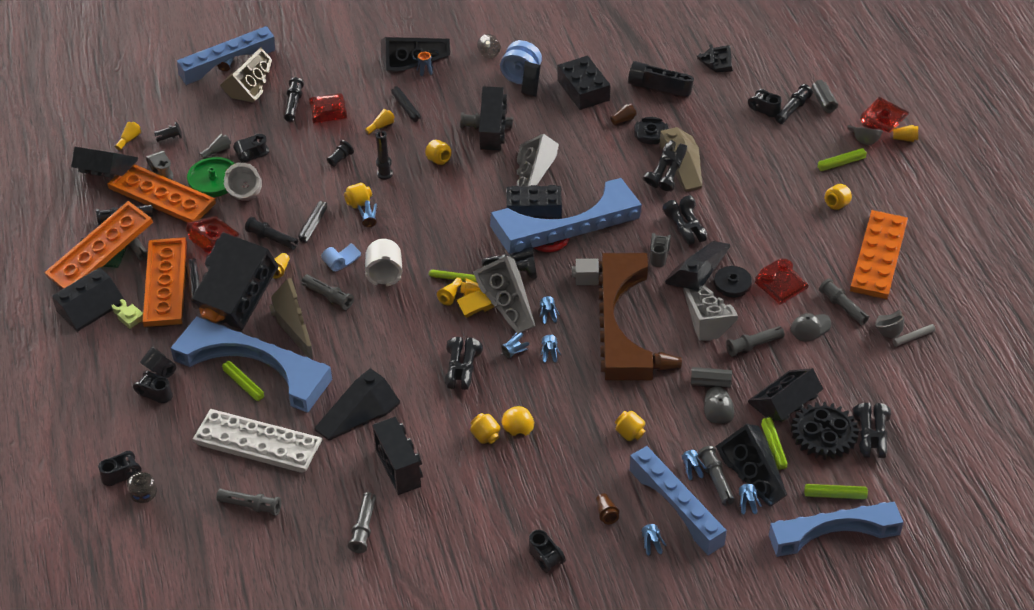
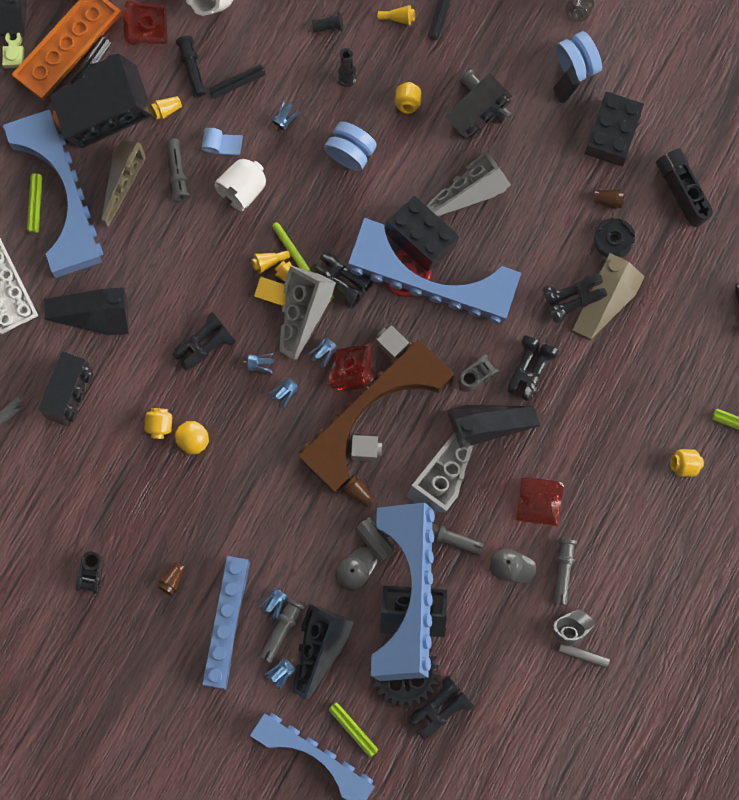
camera: 45 degrees right, 30 degrees up
yellow head [344,183,372,209] -> none
yellow head [615,411,646,441] -> none
flat silver piece [641,524,667,556] -> none
black plate [714,266,752,298] -> none
lime axle [761,417,788,470] -> none
orange plate [850,210,908,300] -> none
none -> light blue wheel [324,122,376,171]
none -> clear red slope [328,343,374,391]
none -> light grey brick [351,435,382,461]
none -> medium blue arch [371,502,435,681]

